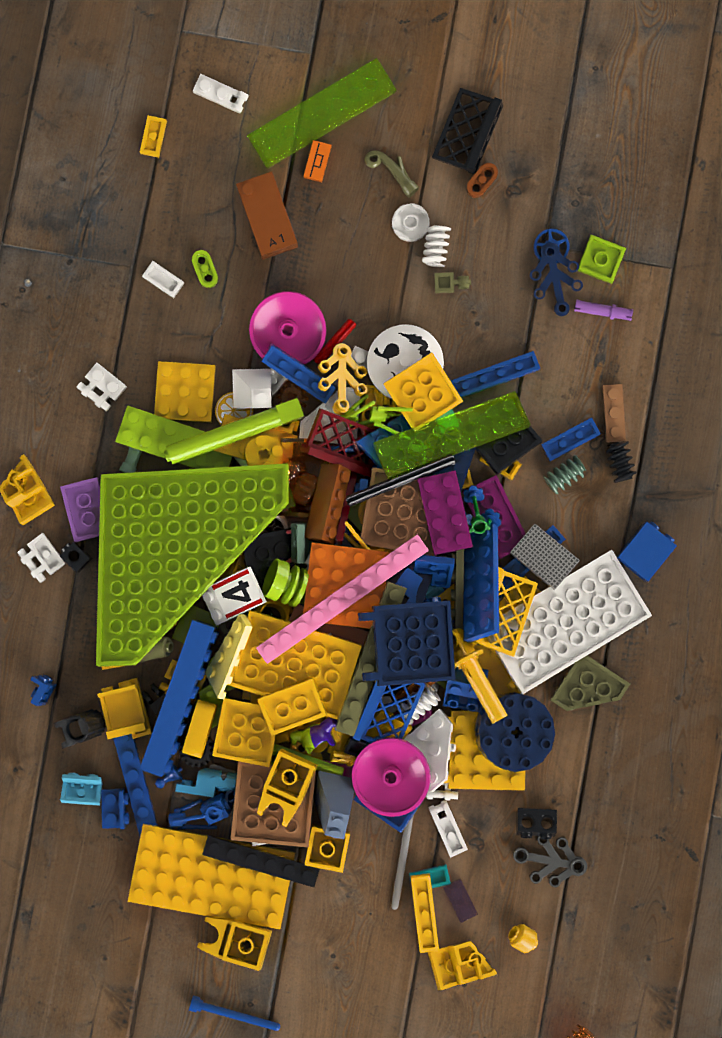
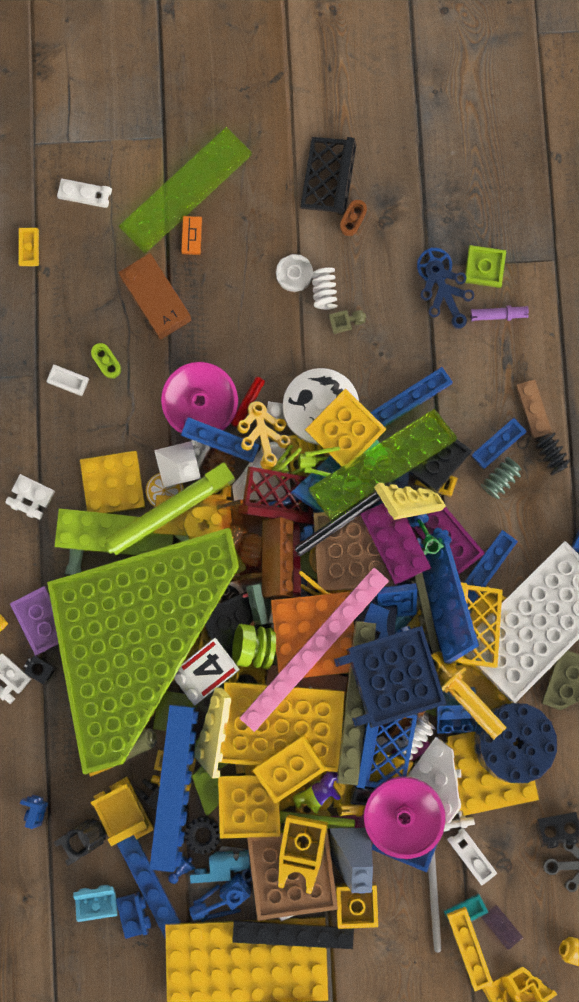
camera: 15 degrees left, 5 degrees down
yellow beam [182,699,217,759] -> none
olive plant [364,150,419,198] -> none
light grey tile [510,524,580,590] -> none
none -> light yellow wing [374,483,446,520]

